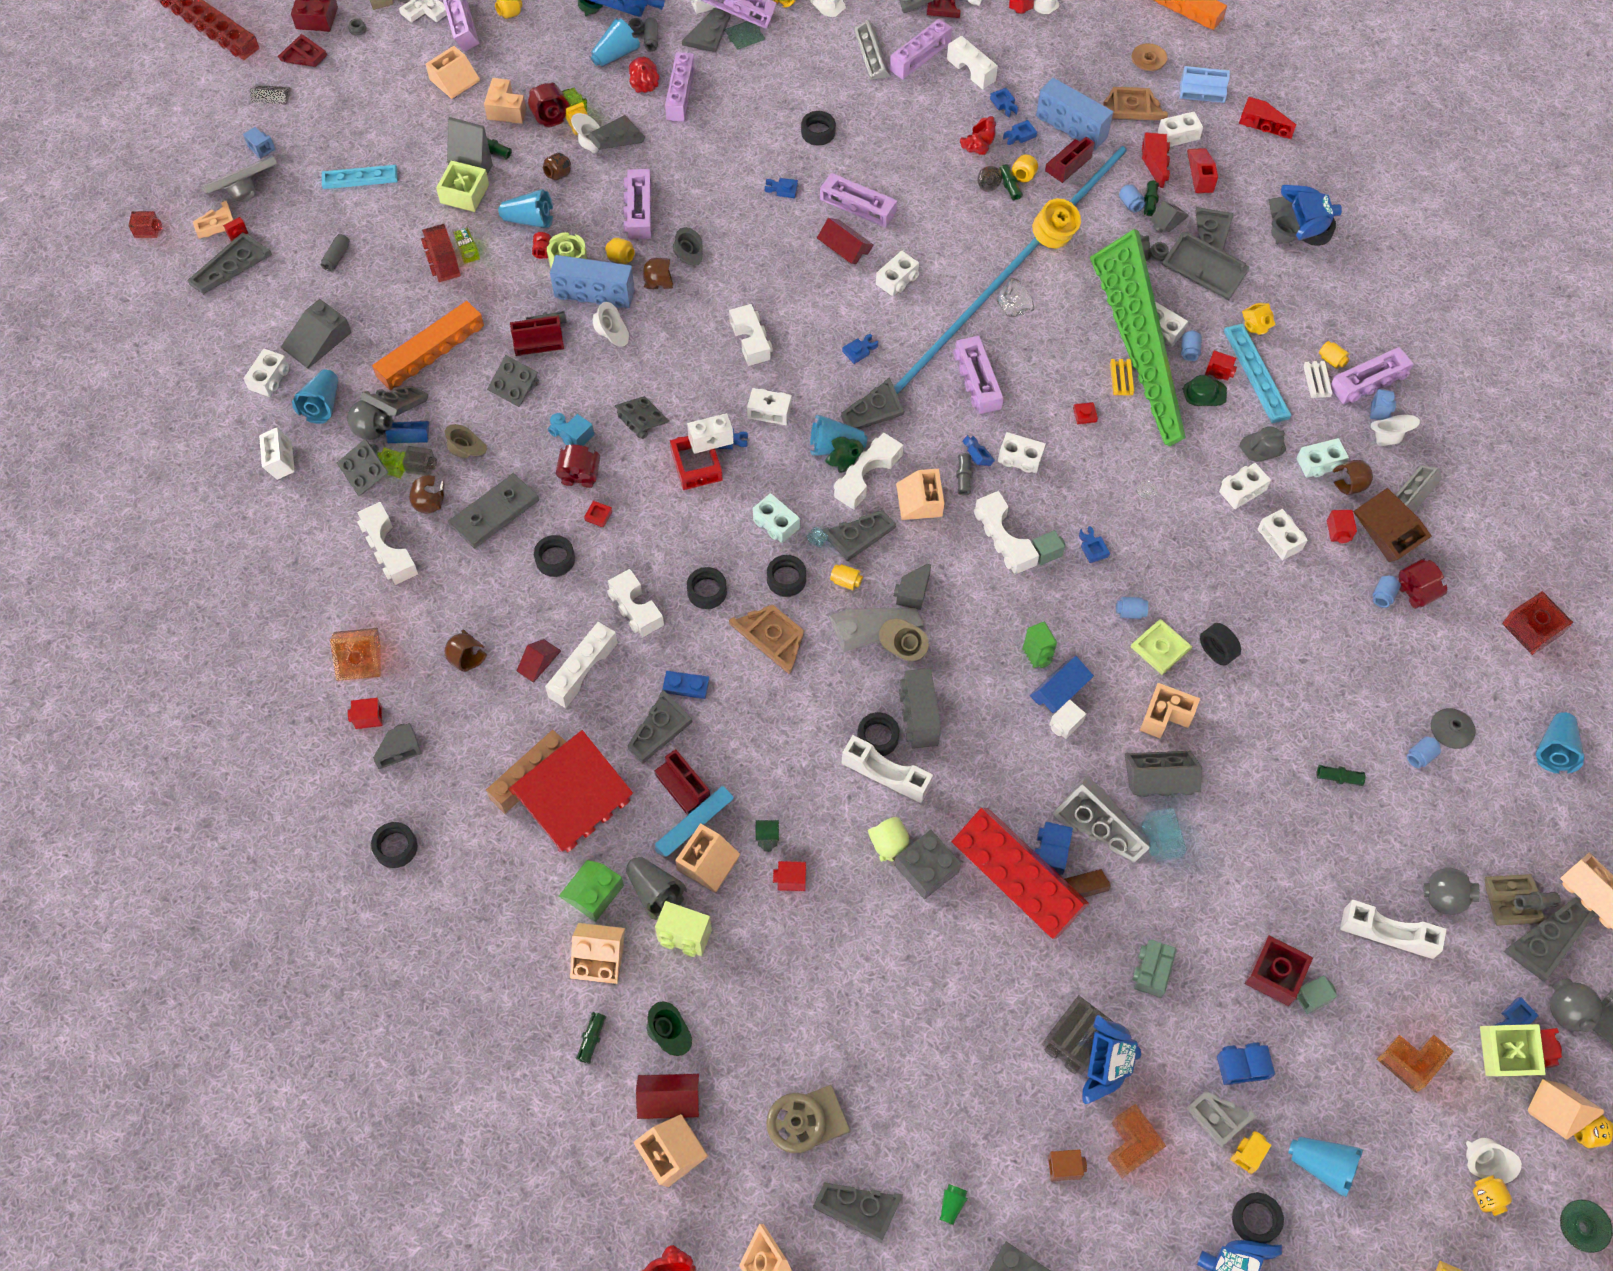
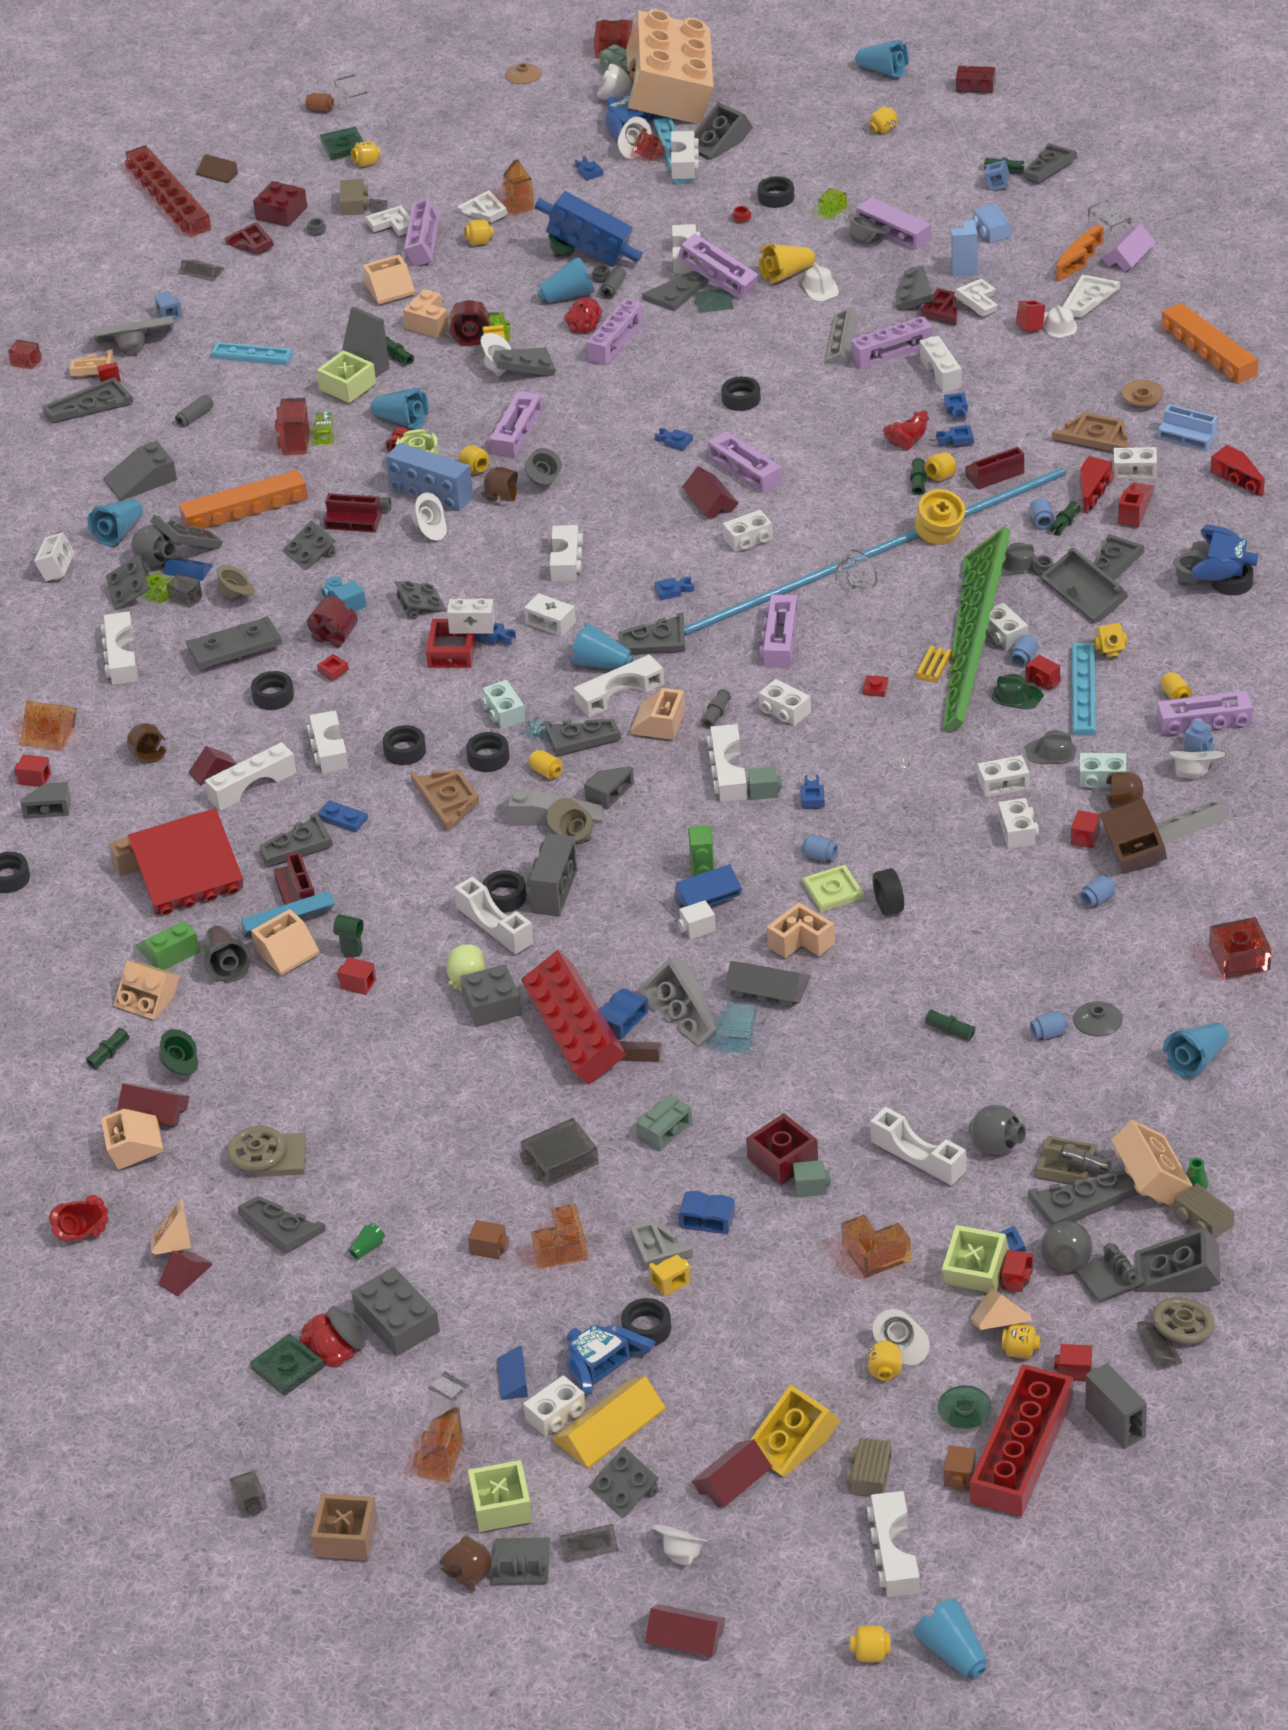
camera: 25 degrees right, 20 degrees down
white brick [243,349,289,397] -> none
reddish brown helmet [409,475,445,514] -> none
reddish brown head [543,153,571,180] -> none
yellowish green brick [655,901,712,957] -> none
dark green plate [825,437,863,473] -> none
blue plate [962,435,995,466] -> none
clear smoke brick [977,166,1002,192] -> none
medium blue brick [1036,78,1114,150] -> none
blue torso [1082,1015,1141,1104] -> none
dark grey slope [1150,201,1189,233] -> none
dark azure cone [1288,1136,1363,1197] -> none
white tile [1304,361,1332,398] -> none
dark red brick [1399,558,1447,609] -> none

